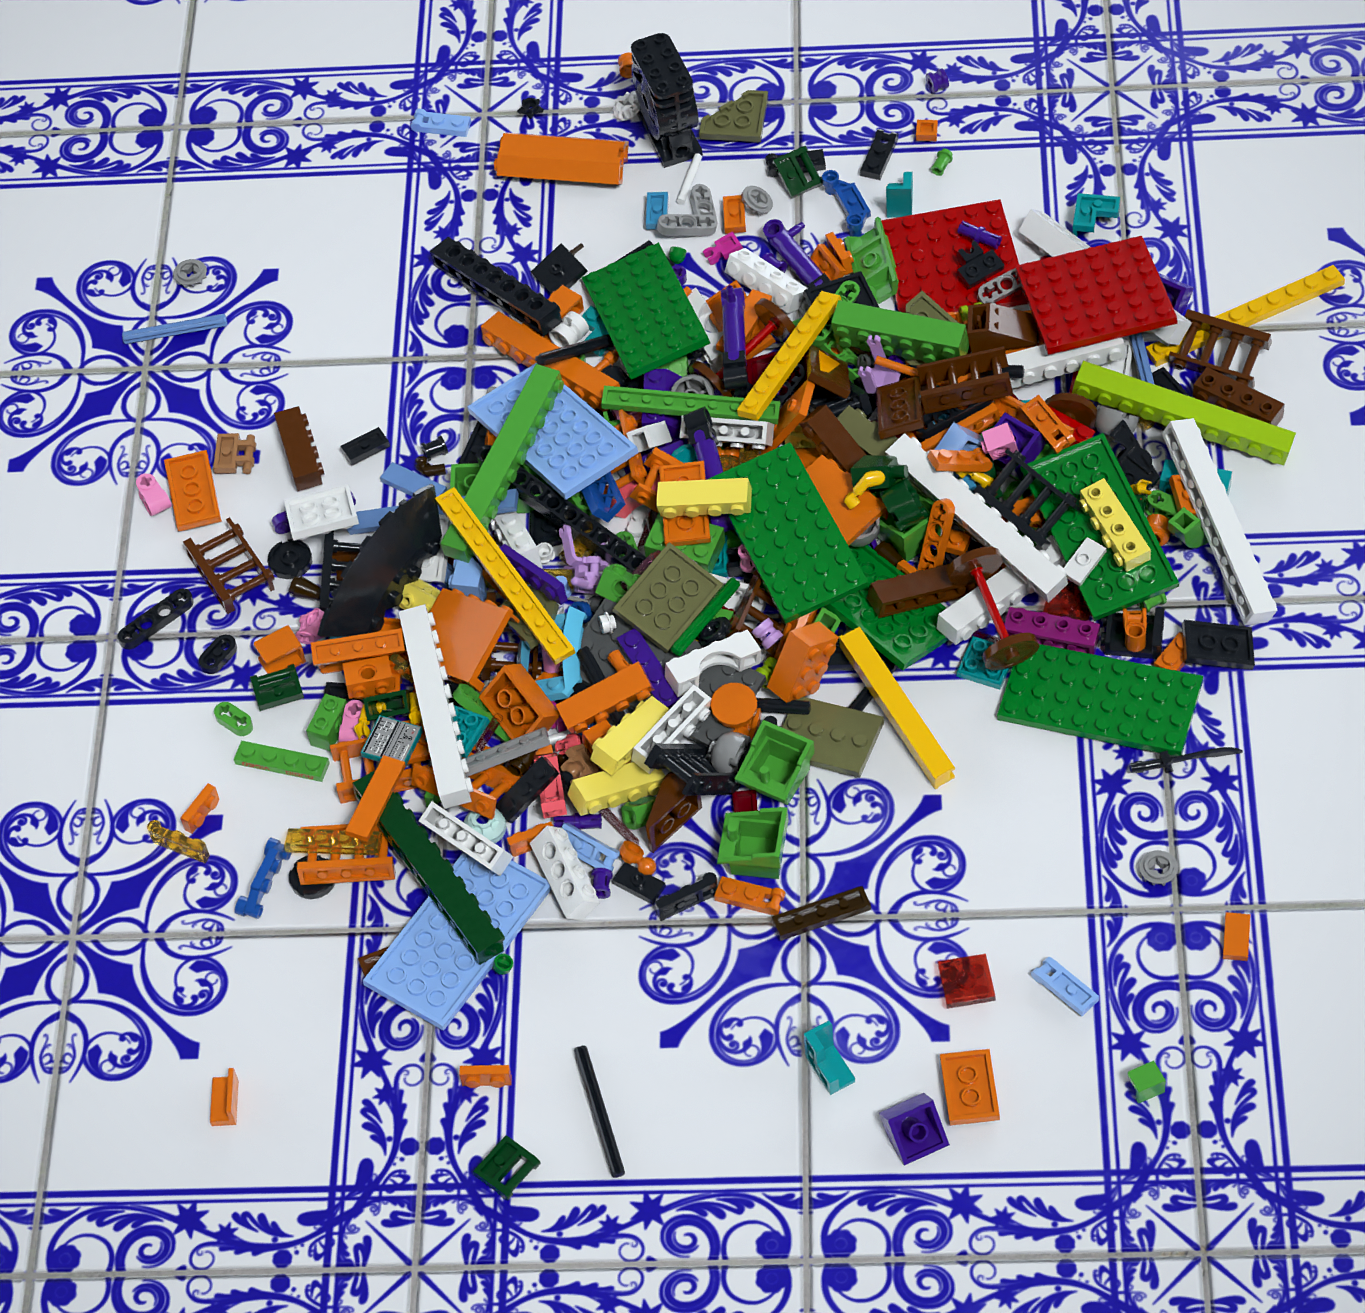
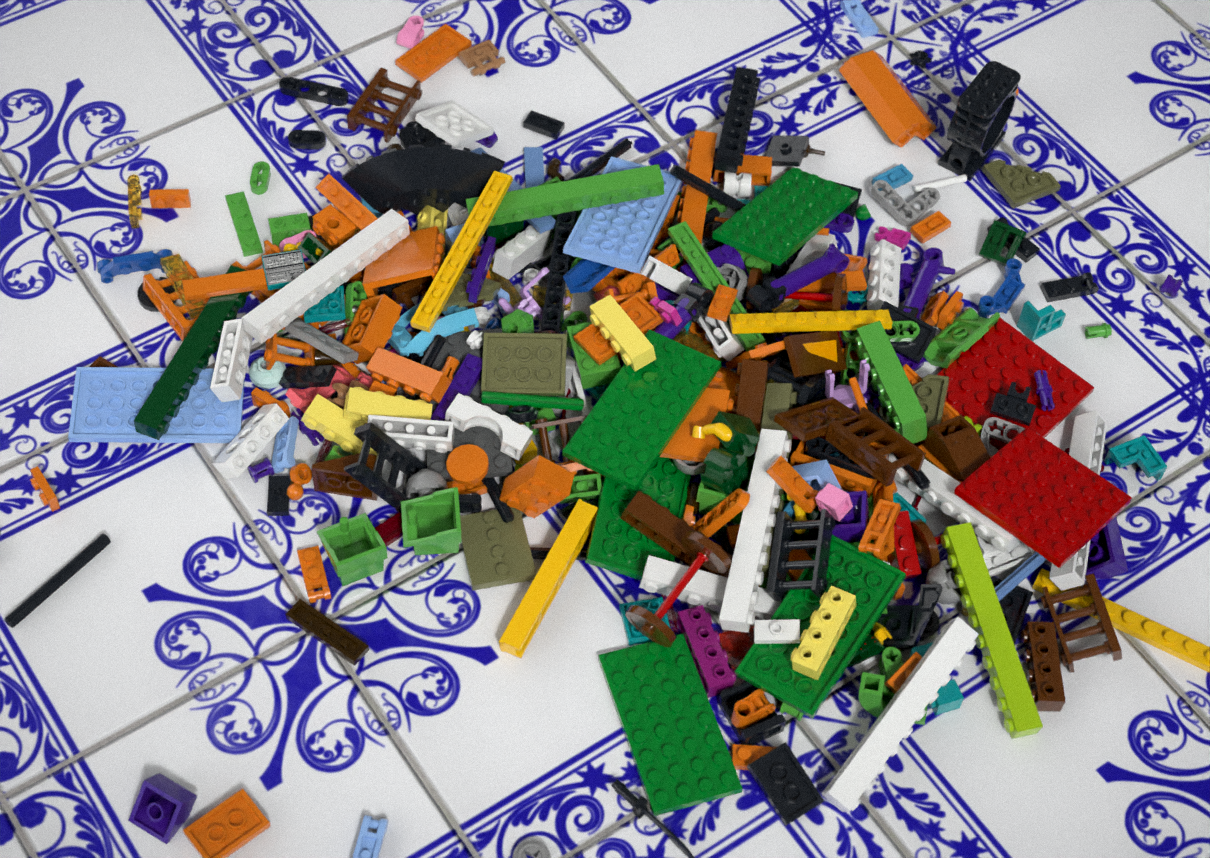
camera: 45 degrees right, 0 degrees up
dark green plate [250,664,304,711] -> none
orange piece [254,625,306,674] -> none
reddish brown brick [274,406,325,491] -> none
black bush [420,435,448,462] -> none
green hinge [493,954,513,975] -> none
black plate [655,872,718,921] -> none
light grey gear [741,186,773,215] -> none
lavender wheel [751,618,784,650] -> none
teal panel [804,1021,855,1095] -> none
orange plate [916,120,938,141] -> none
clear red plate [937,954,996,1009] -> none
orange head [1146,514,1171,546] -> none
none -> black axle [569,138,633,179]
none -> dark pink plate [649,297,682,327]
none -> orange plate [707,284,738,322]

